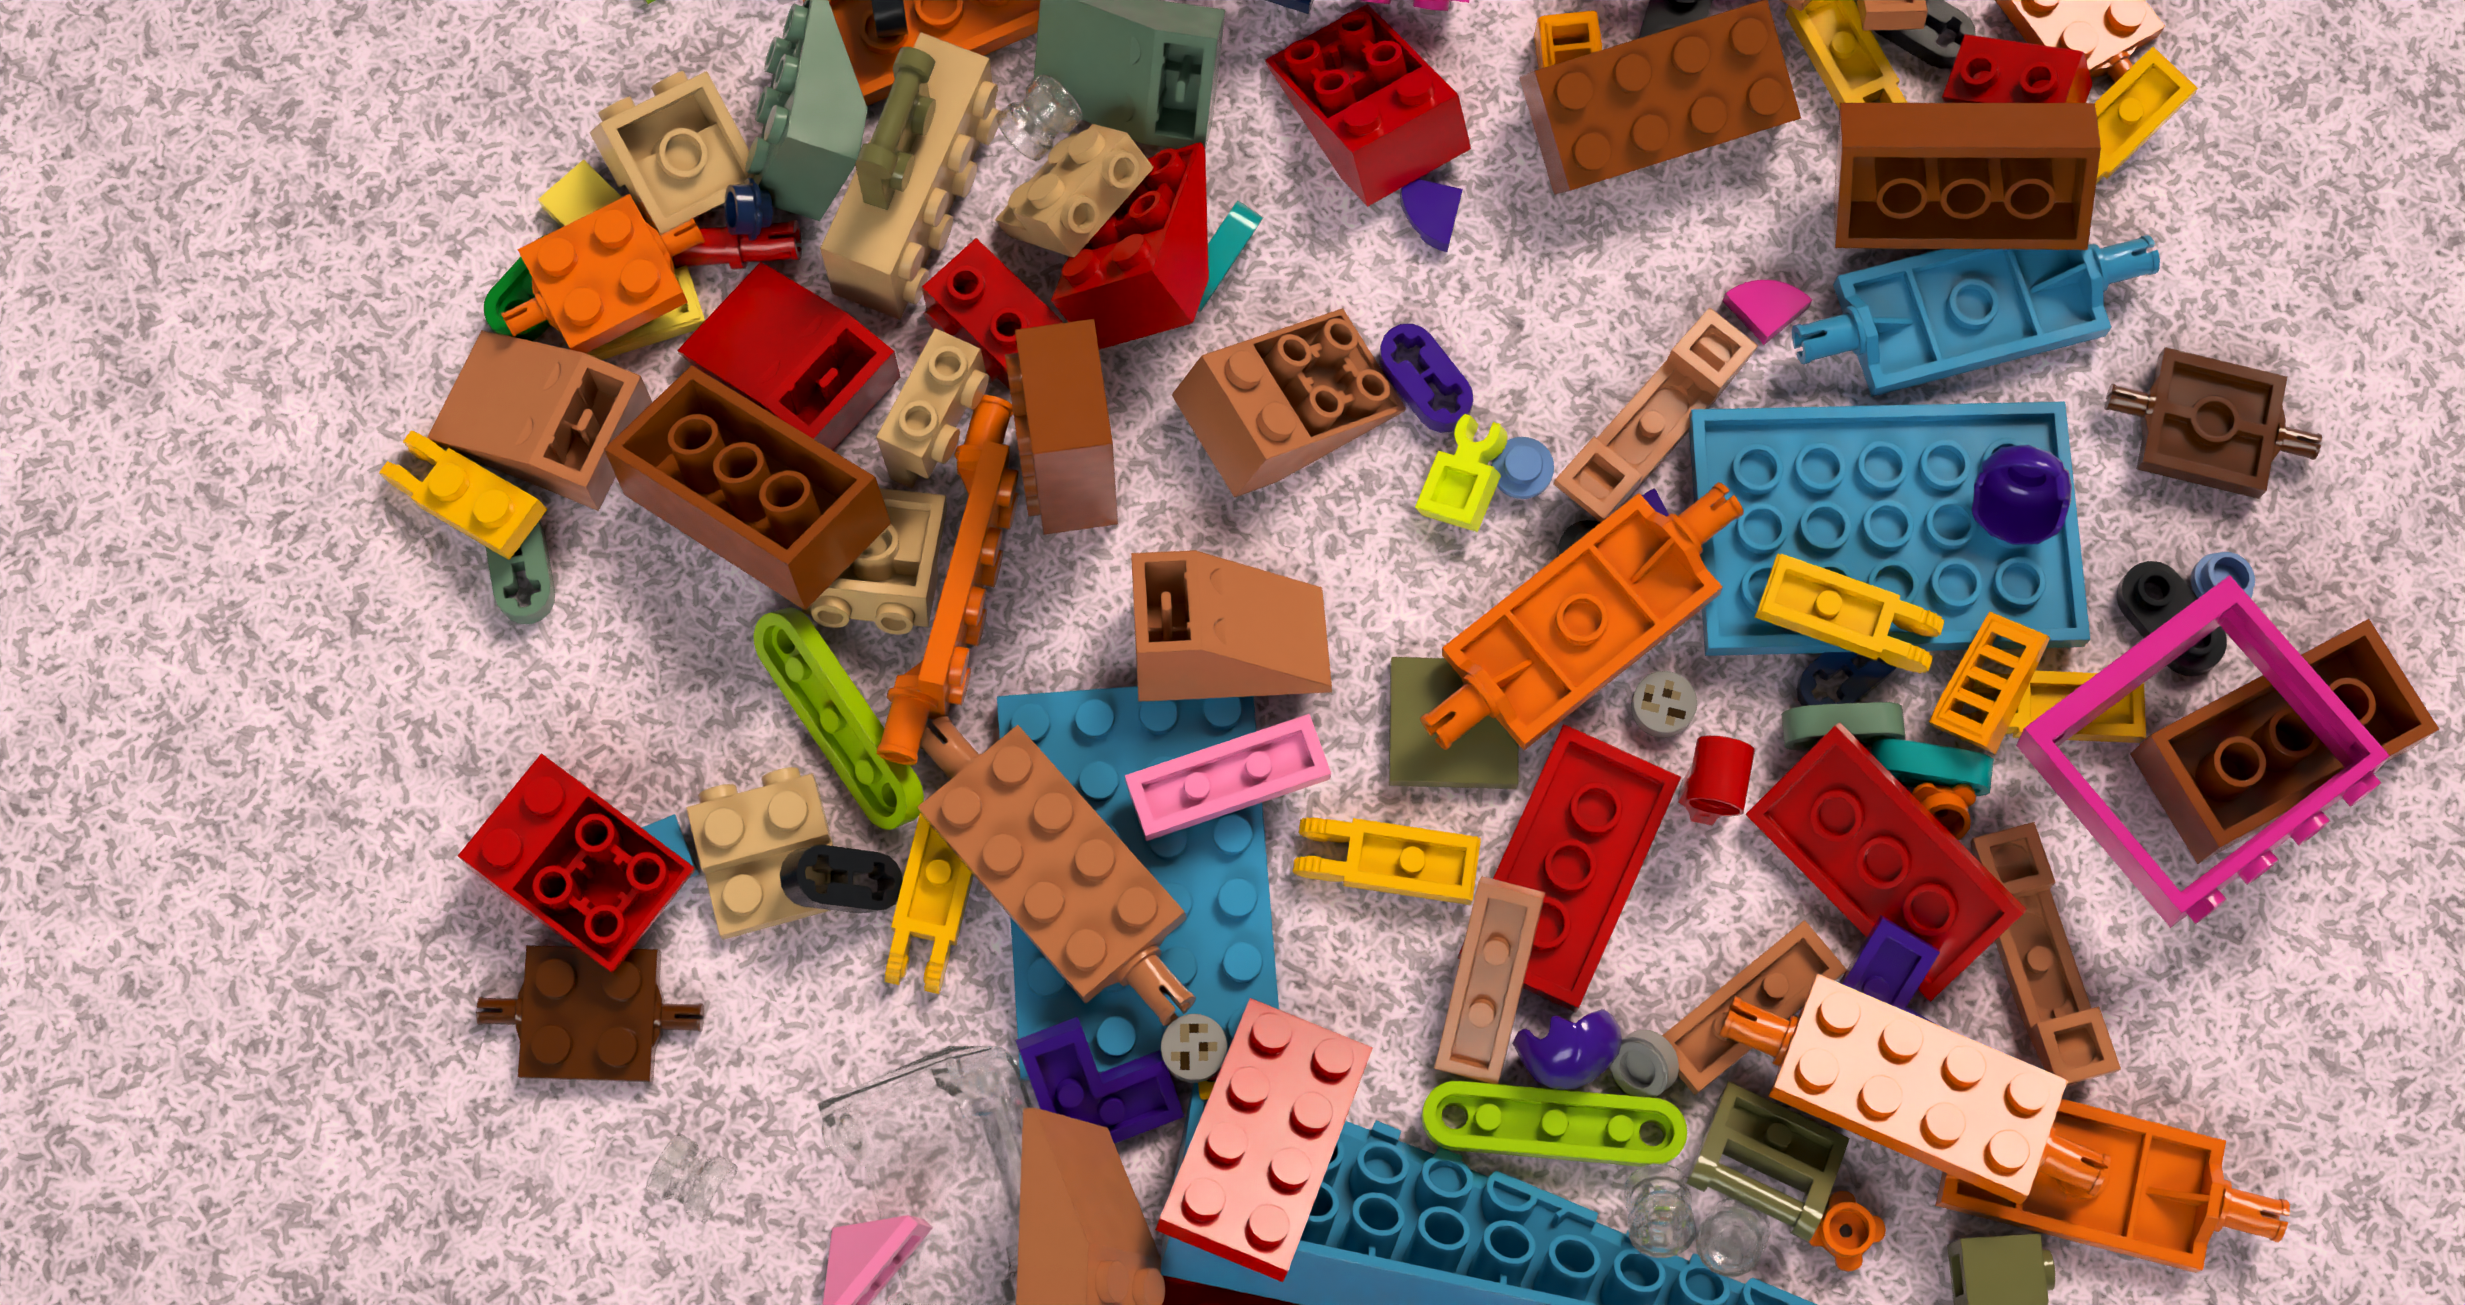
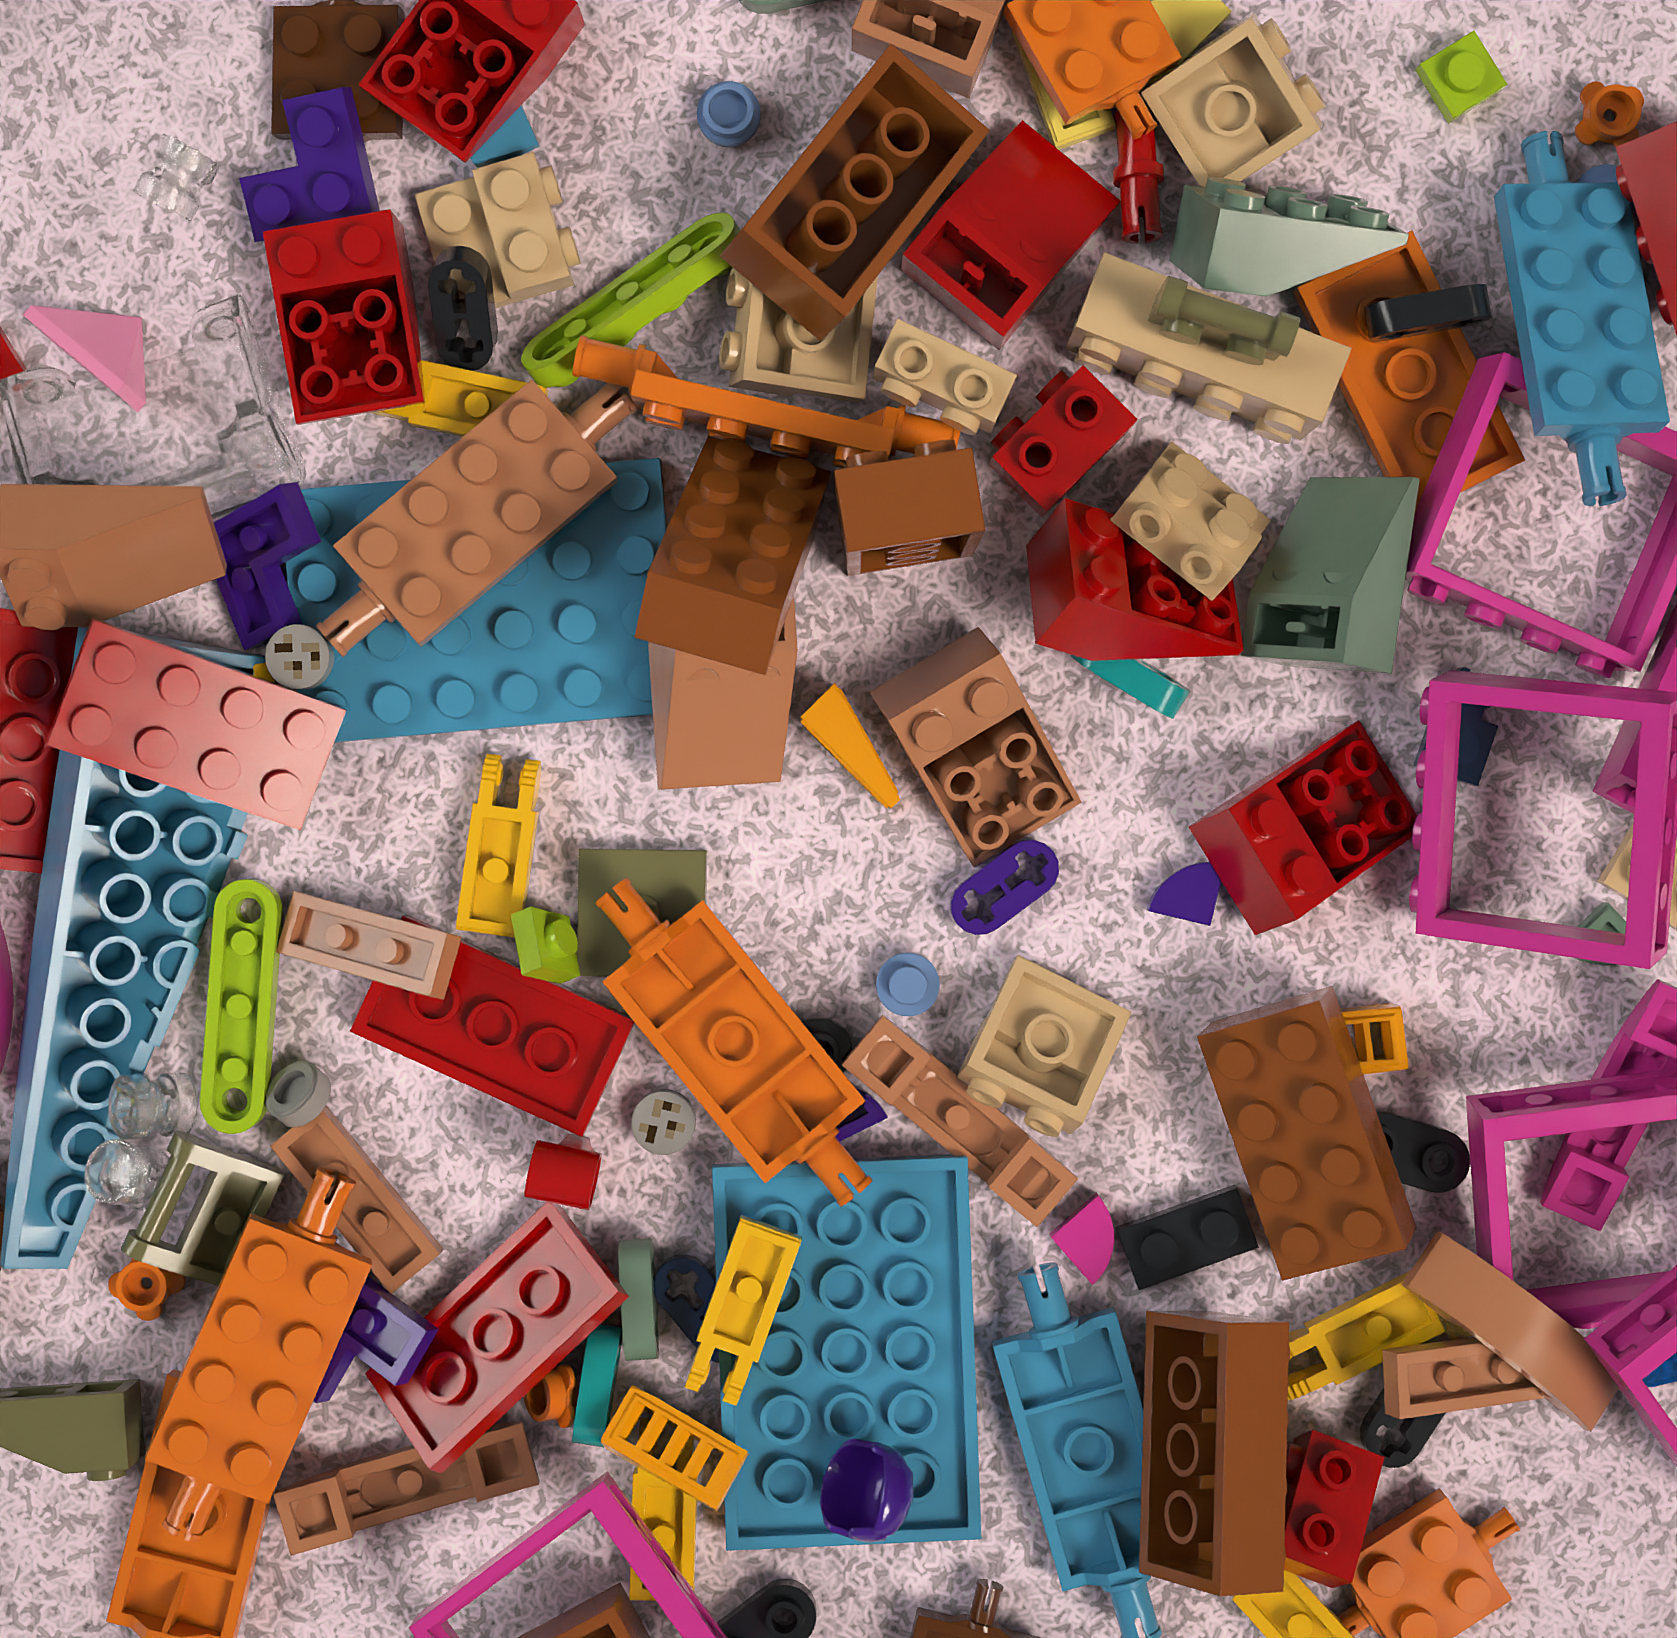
camera: 90 degrees right, 15 degrees up
dark blue plate [725,178,773,240] -> none
clear wheel [997,74,1083,161] -> none
bright pink plate [1125,714,1331,841] -> none
neon yellow plate [1415,414,1508,532] -> none
dark purple hair [1512,1009,1622,1090] -> none
none -> dark purple plate [239,87,380,242]
none -> red slope [263,209,425,425]
none -> lime plate [511,906,580,984]
none -> dark orange brick [634,436,831,675]
none -> medium blue plate [697,81,761,147]
none -> light orange slope [800,683,900,809]
none -> tan plate [957,955,1132,1137]
none -> black plate [1115,1185,1259,1290]

